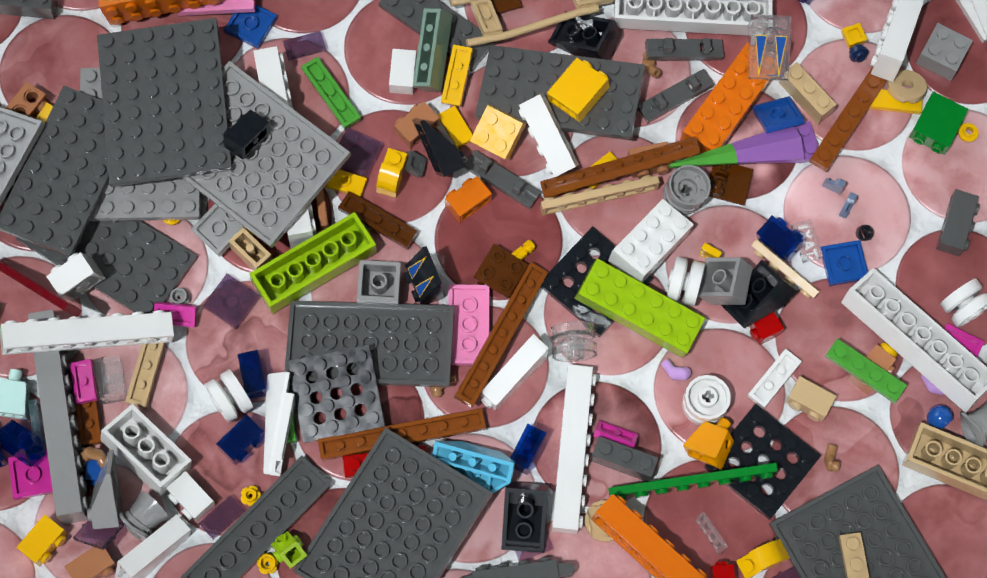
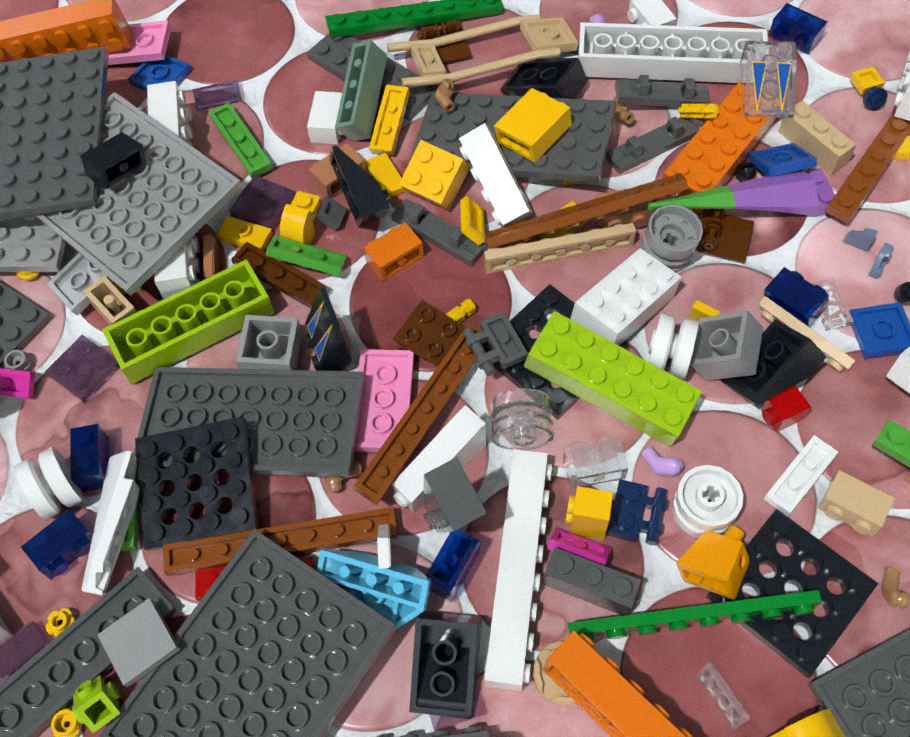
camera: 10 degrees right, 10 degrees down
none -> light grey tile [97,598,181,687]
none -> bright green plate [266,235,347,276]
none -> white tile [377,524,391,569]
none -> dark grey wedge [423,457,487,532]
none -> medium nougat arm [435,79,455,113]
none -> yellow tile [460,195,485,246]
none -> dark grey plate [463,312,528,376]
none -> clear brick [563,437,628,489]
none -> yellow brick [565,486,613,540]
none -> dark blue plate [607,479,668,546]
none -> yellow axle [678,104,720,119]
none -> black hinge [735,161,757,182]

